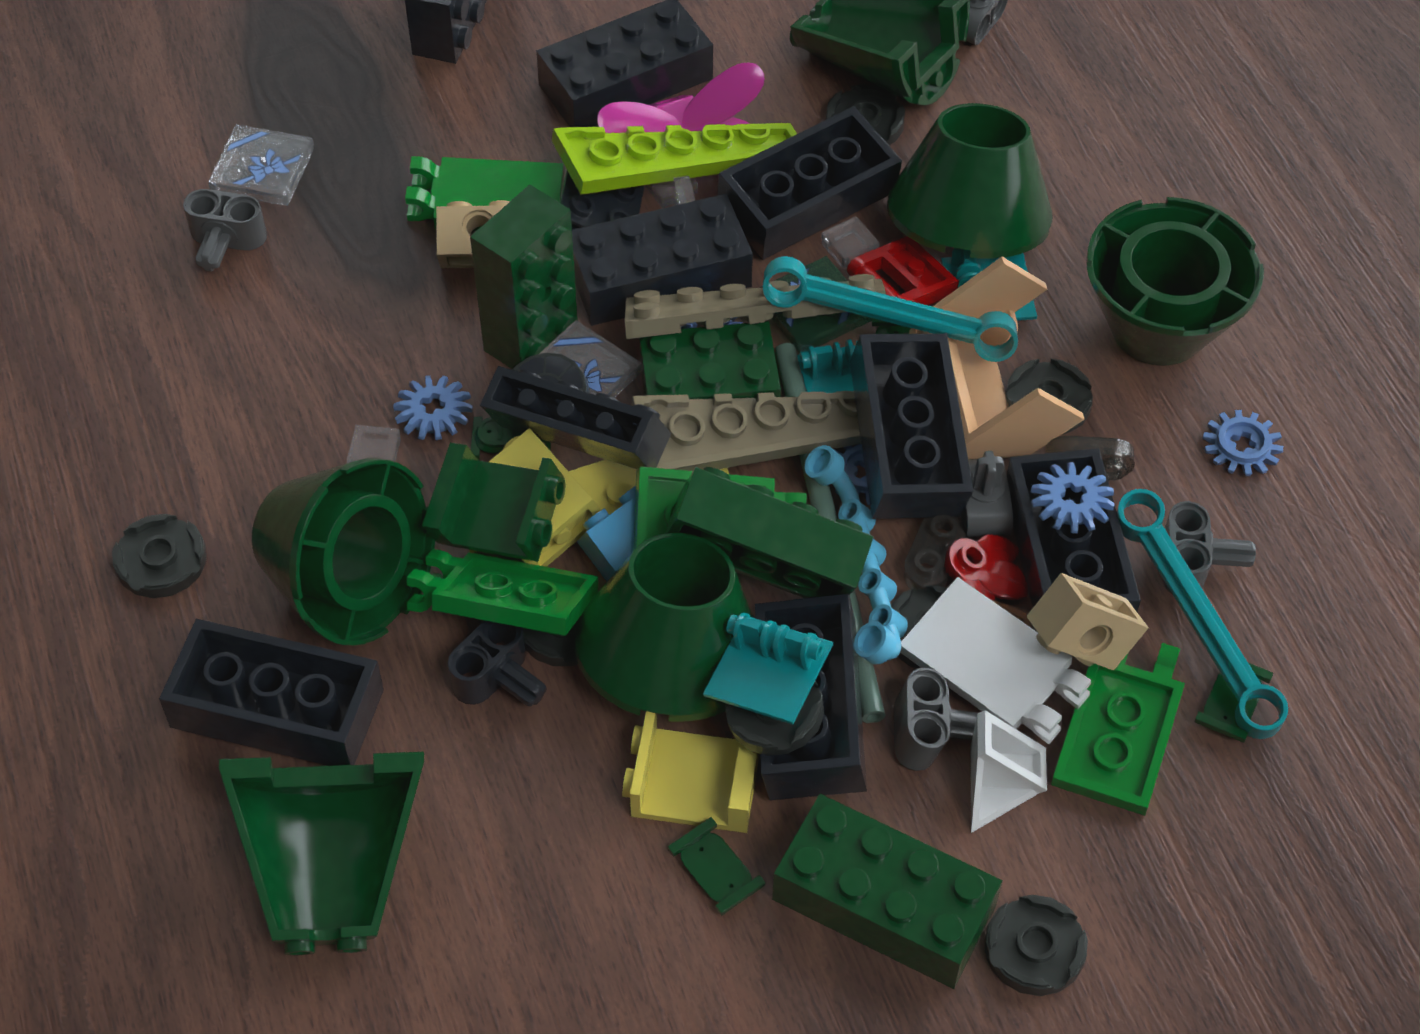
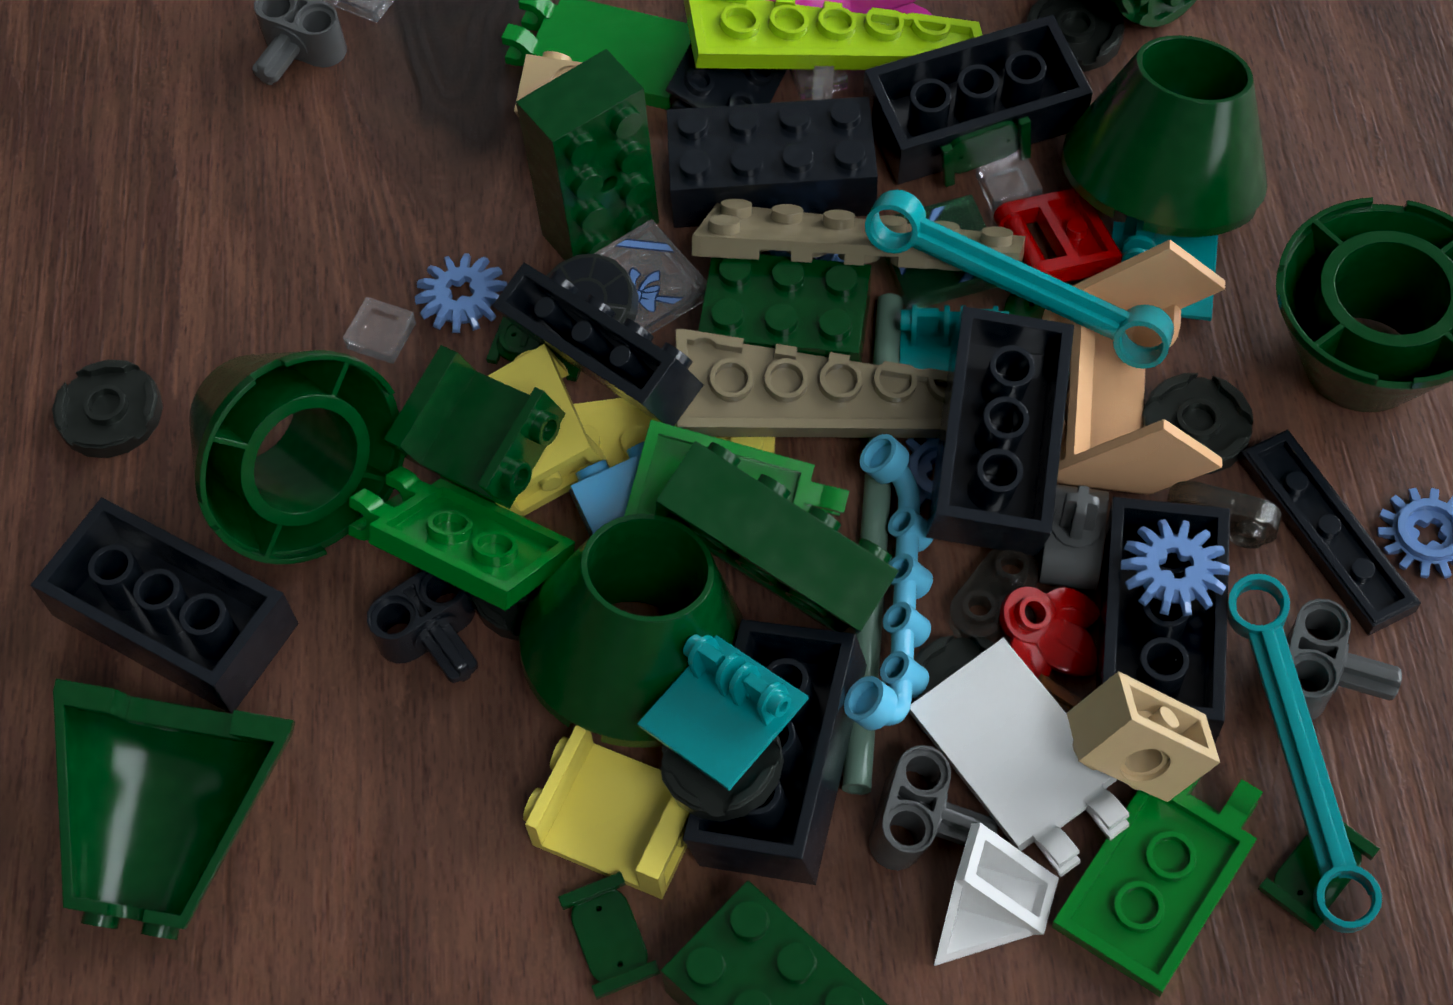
camera: 20 degrees right, 5 degrees up
none -> dark green piece [941,116,1031,187]
none -> black tile [1238,429,1421,636]

